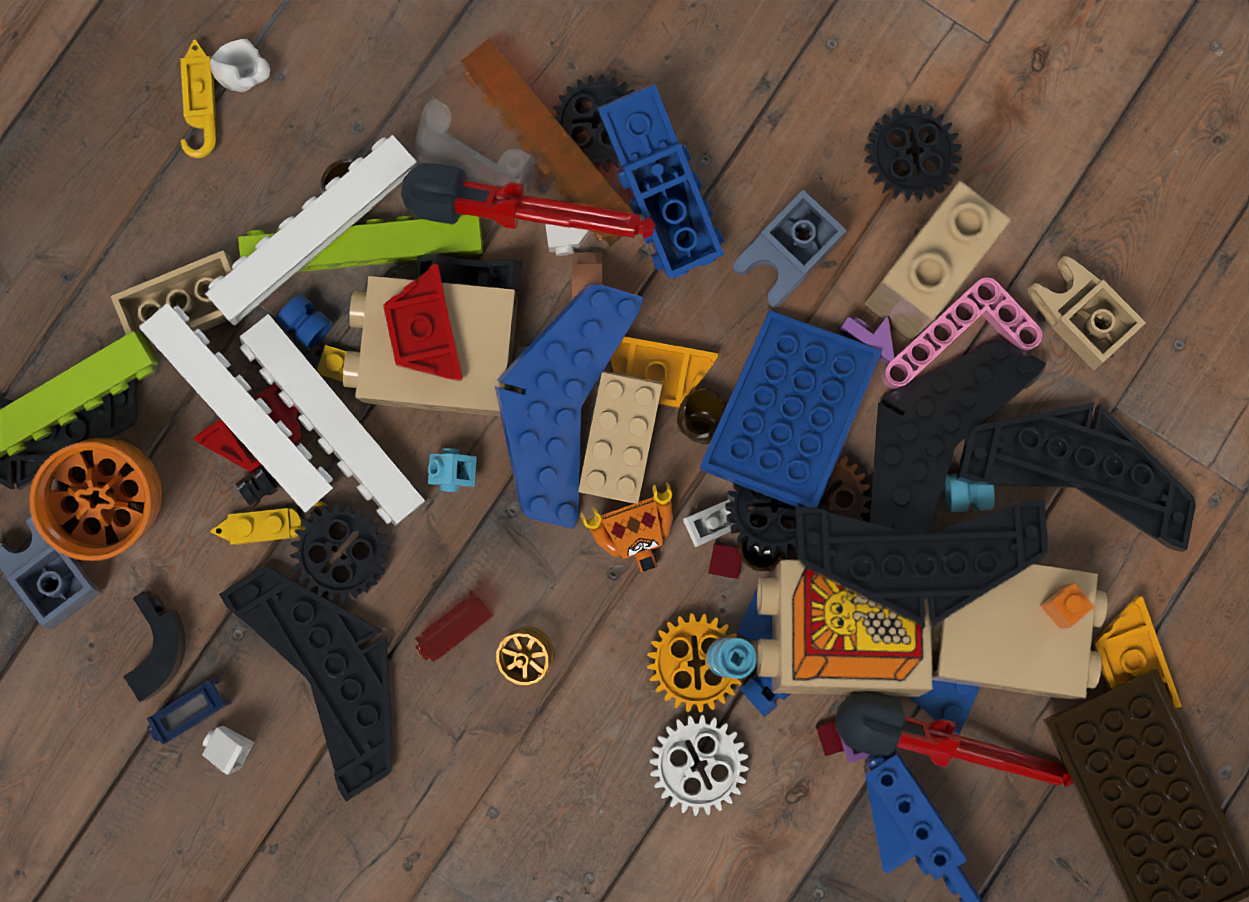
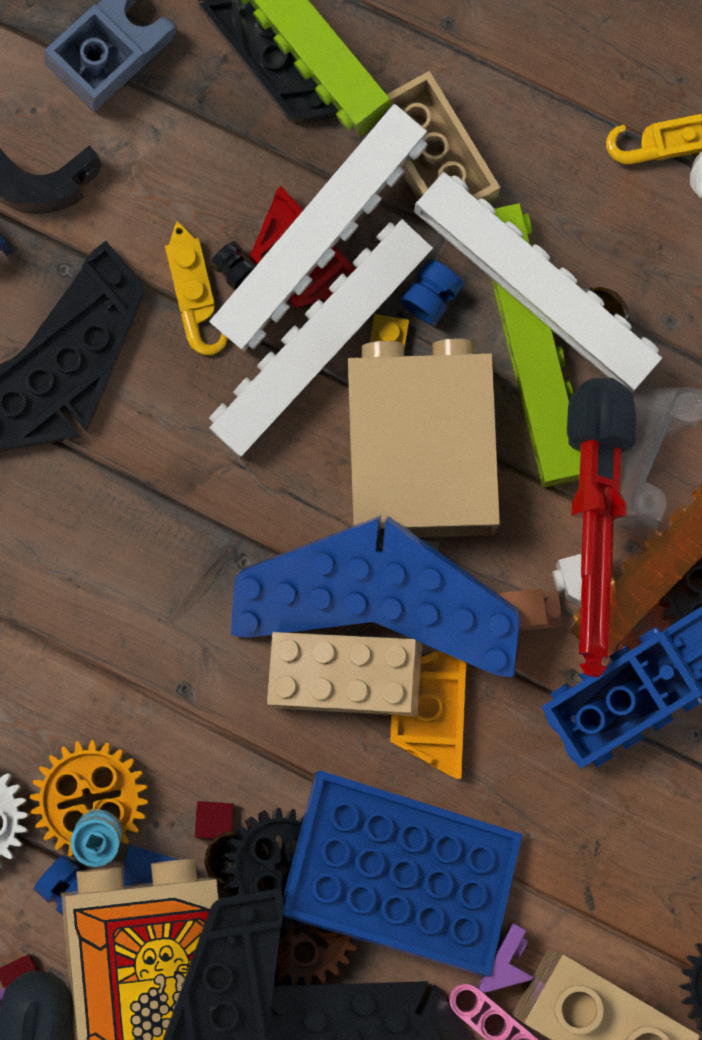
camera: 80 degrees right, 5 degrees down
orange wheel [29,437,162,561] -> none
black gear [290,503,390,601] -> none
red wing [383,264,463,382] -> none
black arch [415,254,523,291] -> none
clear red window [415,590,494,662] -> none
medium azure brick [428,448,476,492] -> none
pearl gold wheel [496,626,554,685] -> none
orange torso [580,483,674,573] -> none
dark brown hair [677,388,726,444] -> none
white slope [683,500,734,547] -> none
sand blue brick [733,190,847,308] -> none

